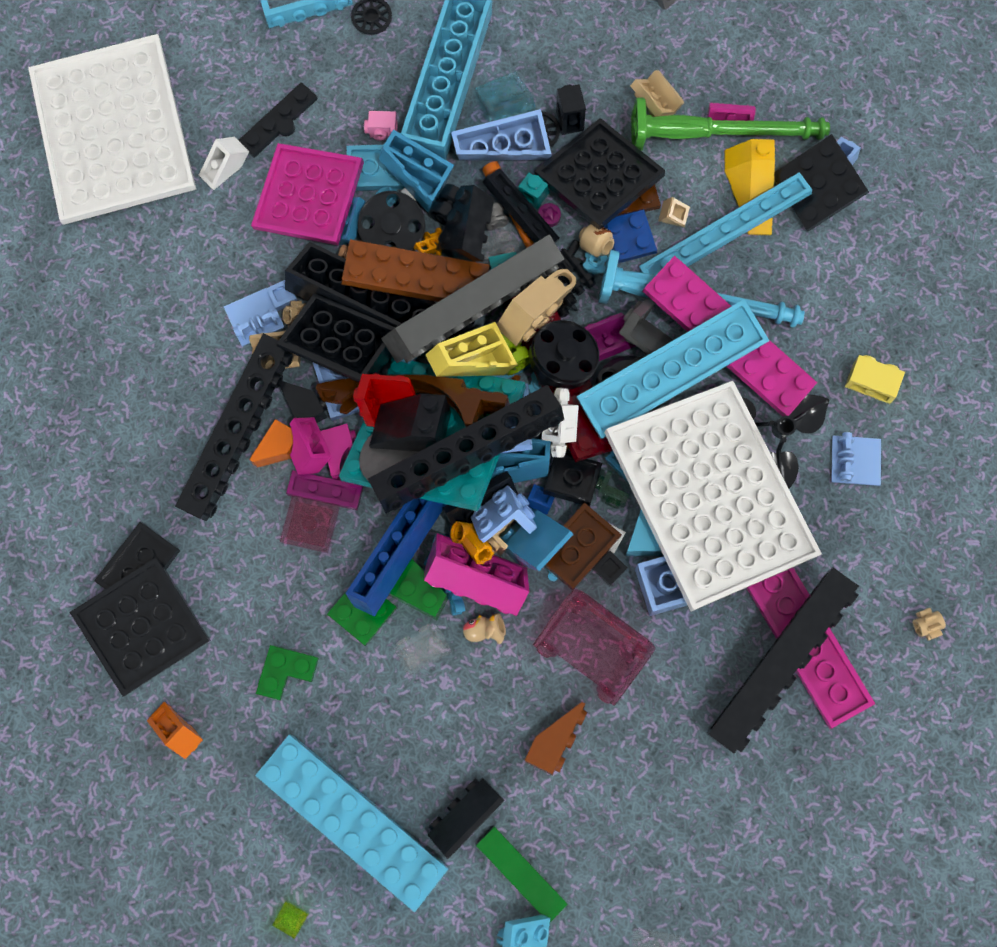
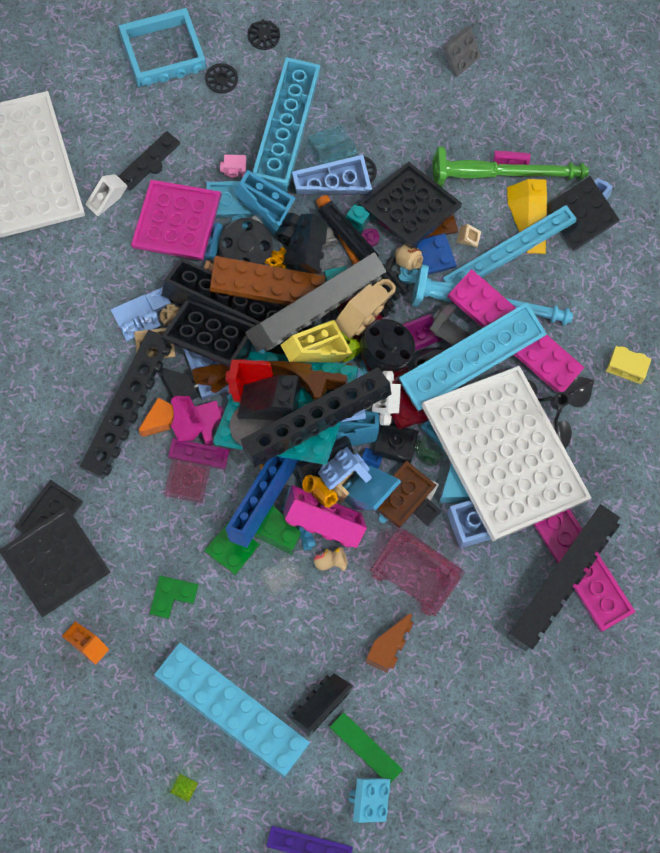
camera: 15 degrees left, 5 degrees down
black brick [556,84,586,135] -> none
tan bracket [630,70,684,117] -> none
light blue hinge [831,432,881,486] -> none

